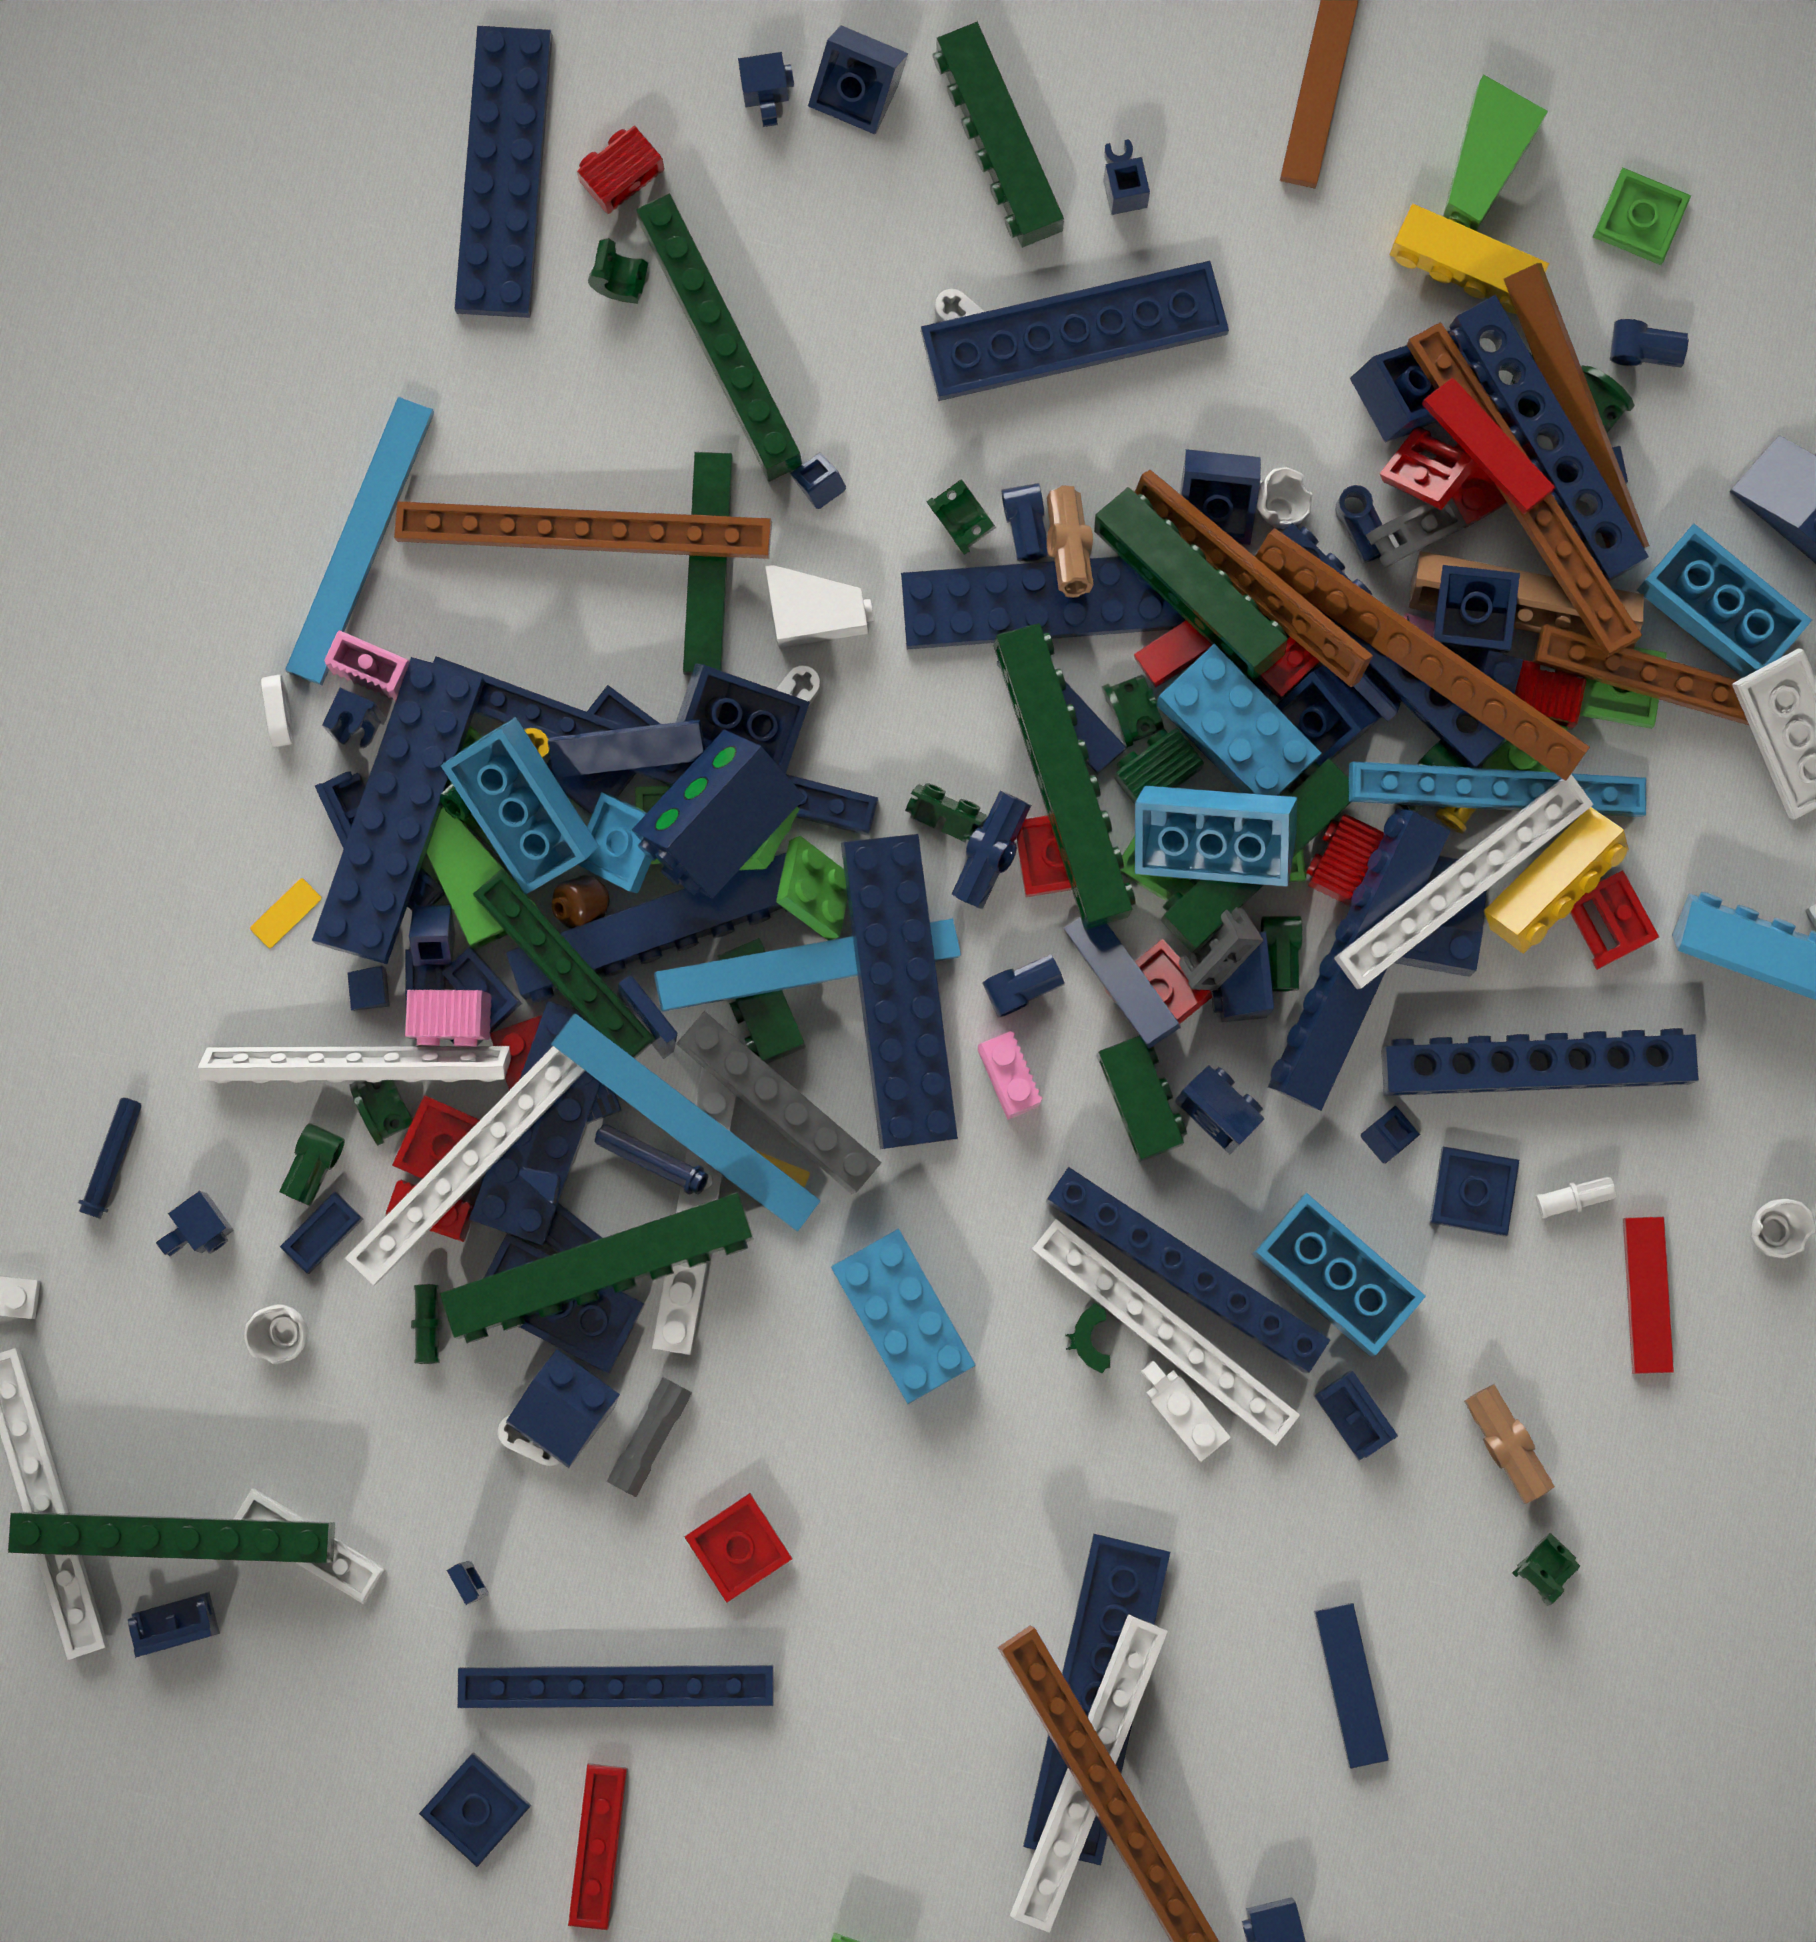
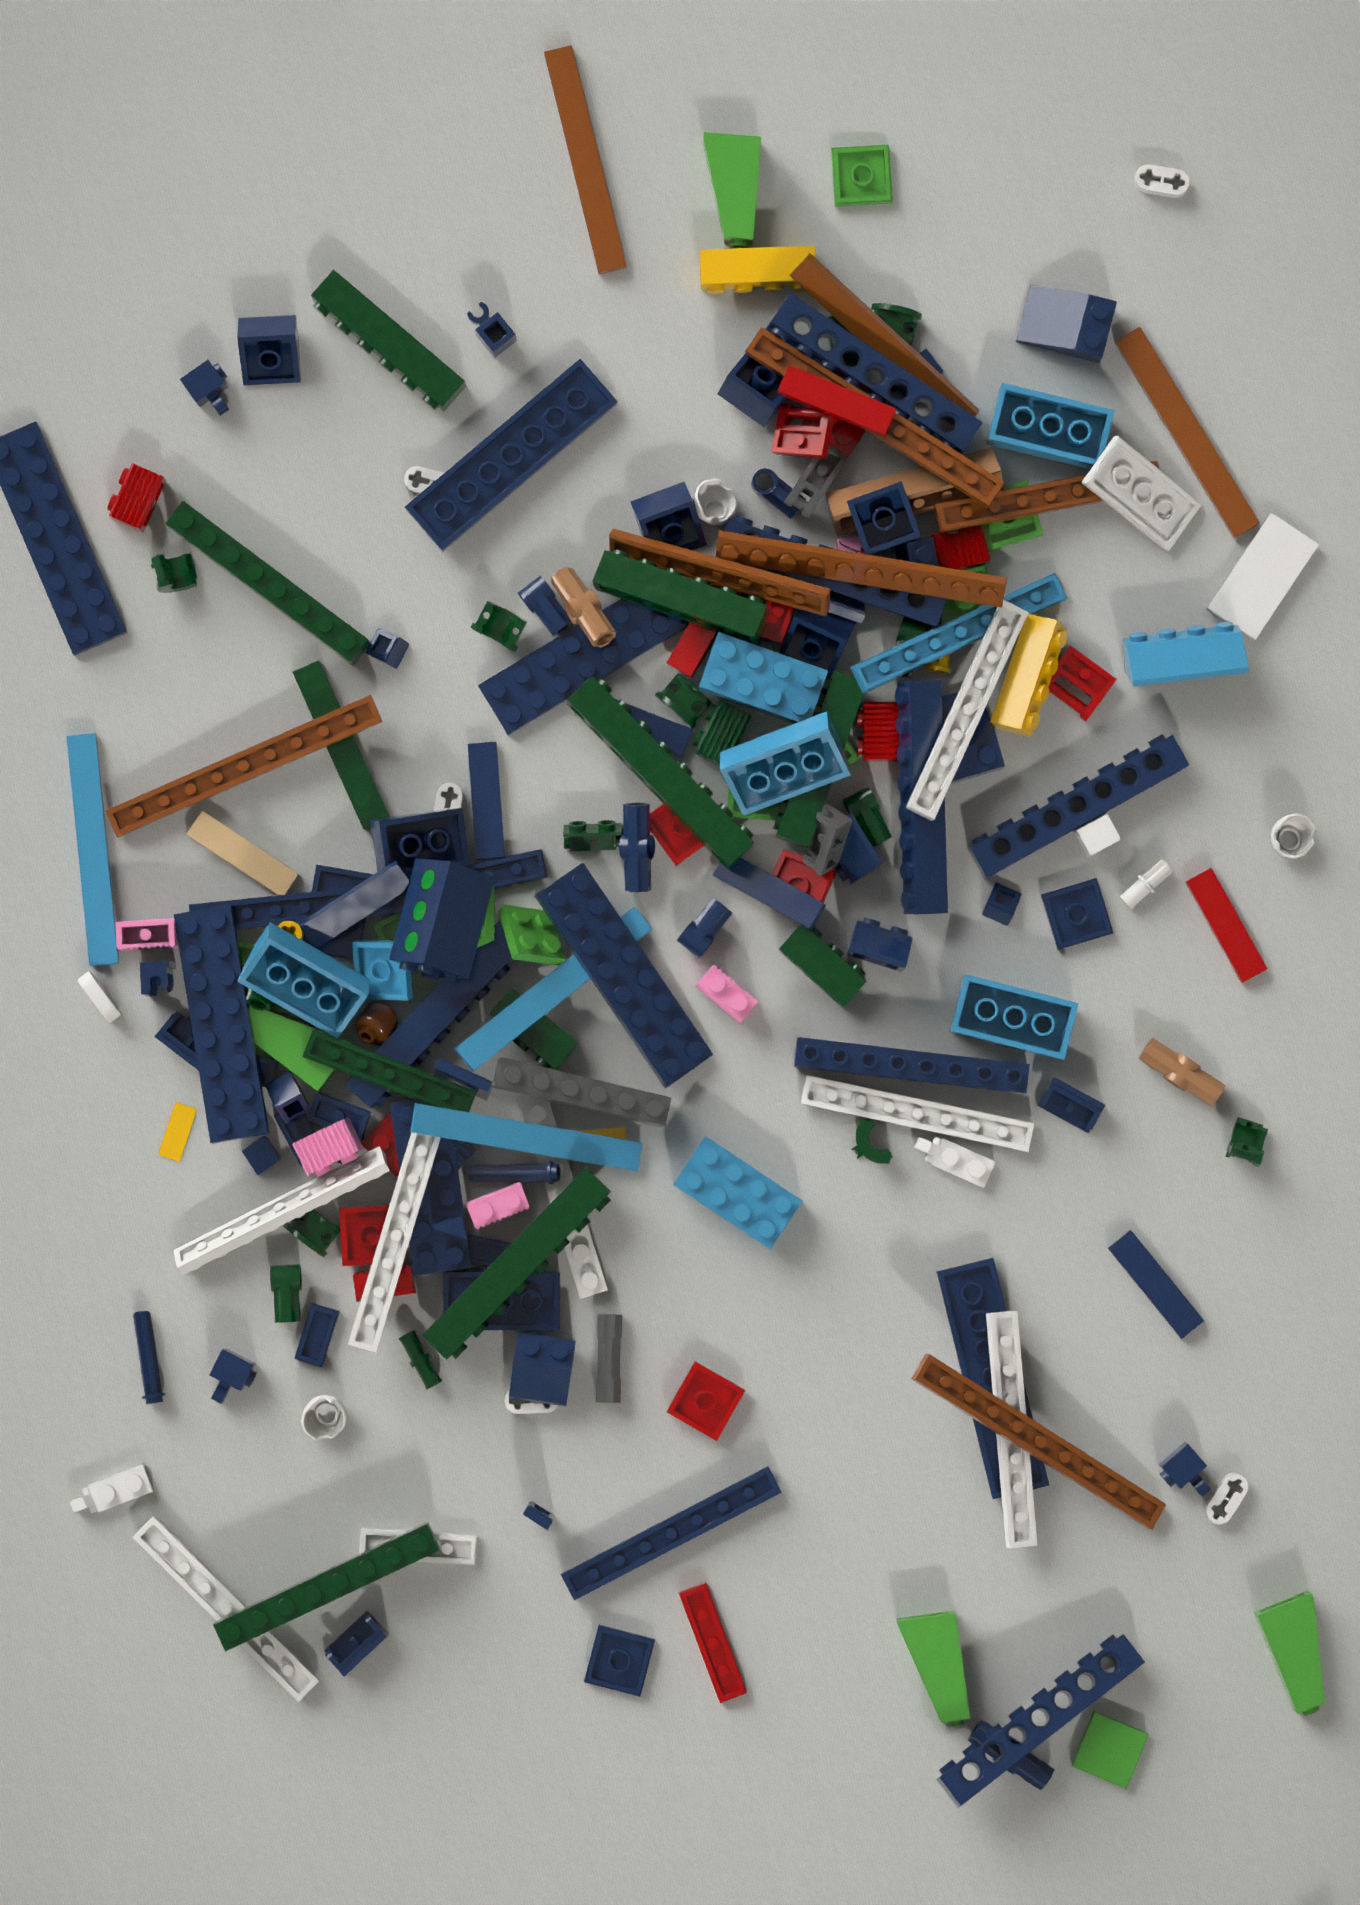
camera: 30 degrees left, 5 degrees up
white slope [765,565,874,648] -> none
dark blue piece [1610,319,1689,368] -> none
none -> tan tile [186,810,299,895]
none -> bright pink brick [466,1182,531,1229]
none -> dark blue tile [468,742,505,860]
none -> white panel [1074,814,1120,858]

